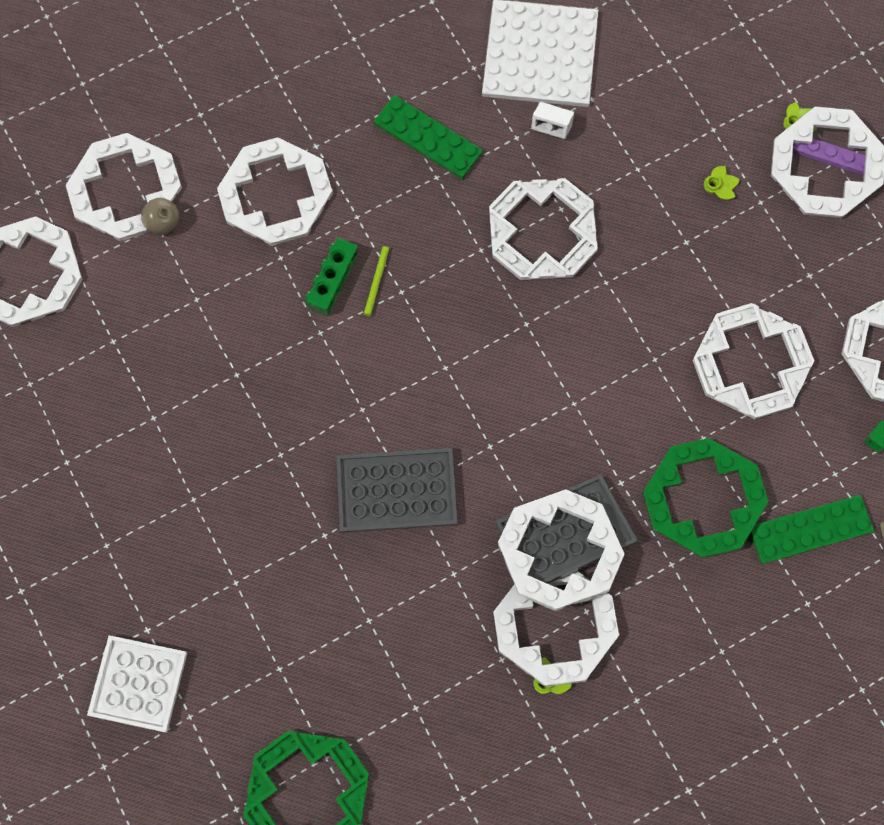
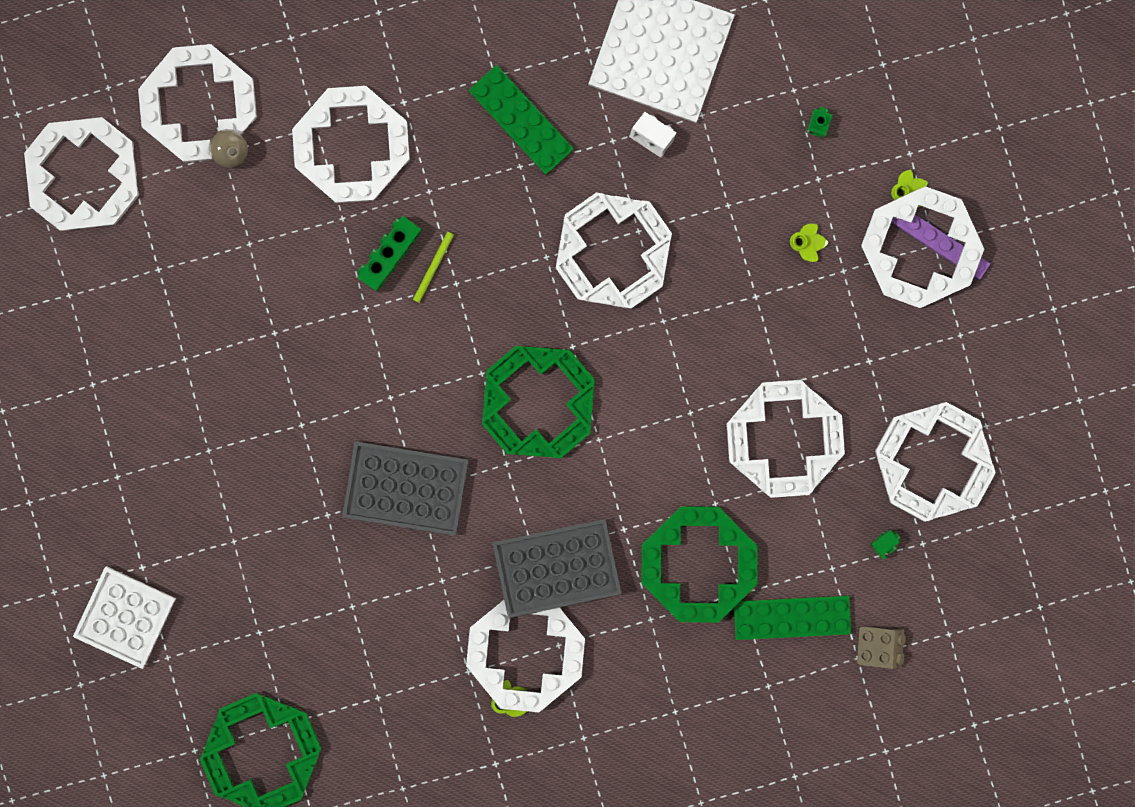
camera: 15 degrees right, 15 degrees up
white plate [498,489,624,611] -> none
none -> green plate [482,346,595,458]
none -> green brick [805,107,833,139]

